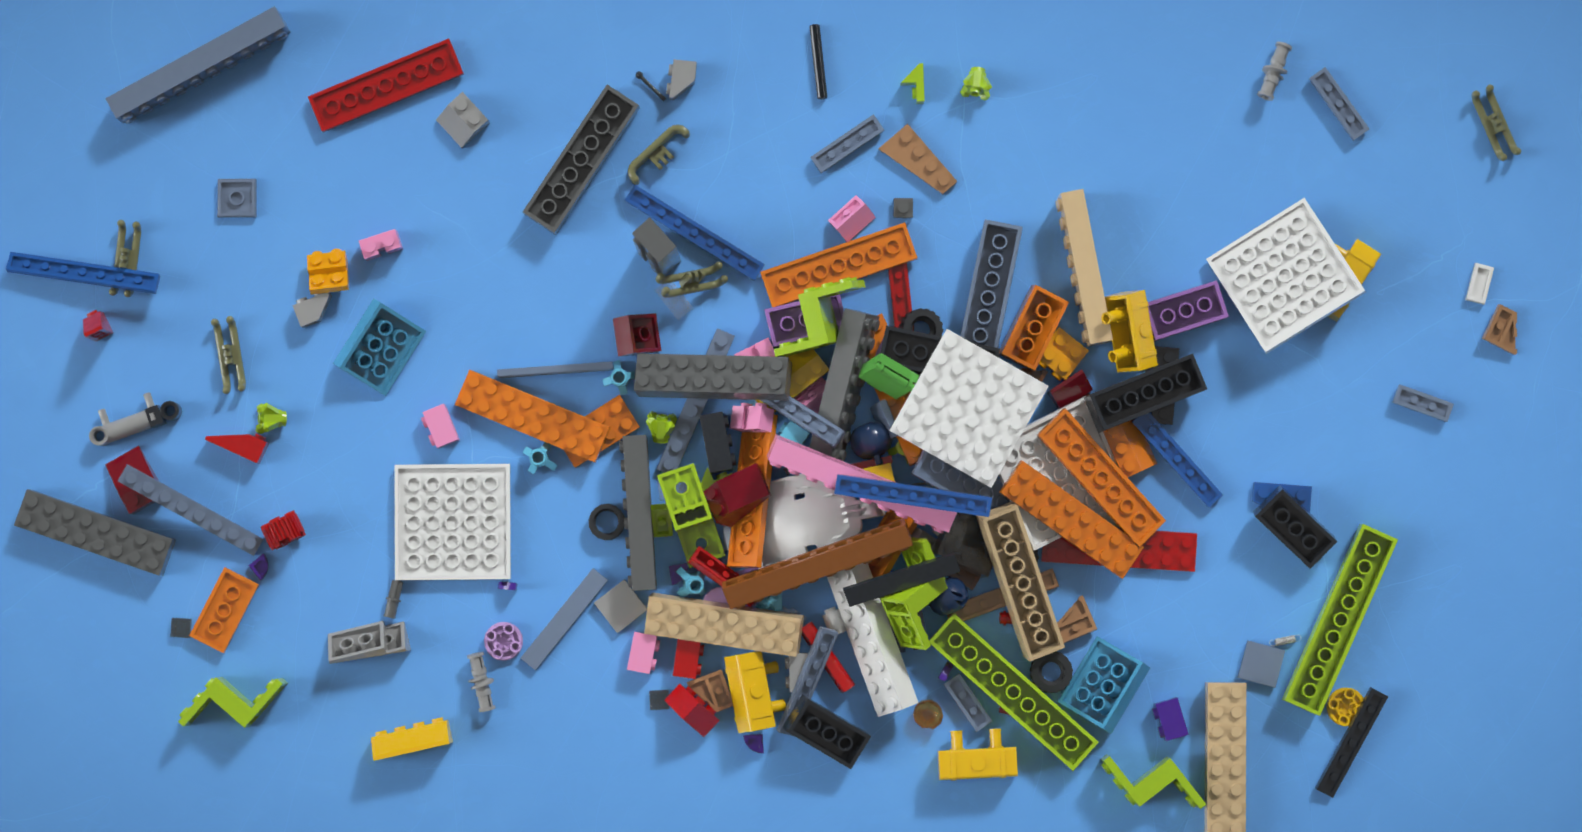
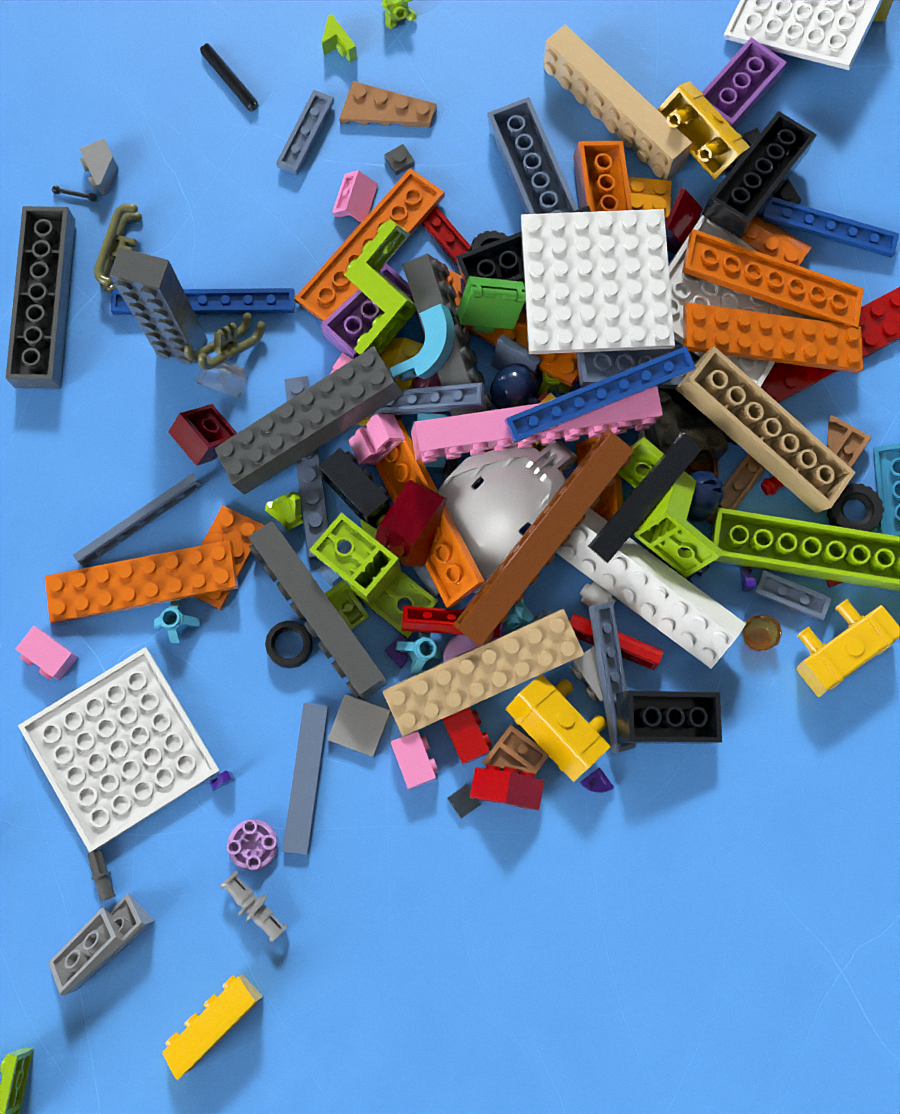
camera: 30 degrees left, 10 degrees down
medium azure rock [602,360,636,395] -> none
none -> medium azure arch [390,303,455,381]

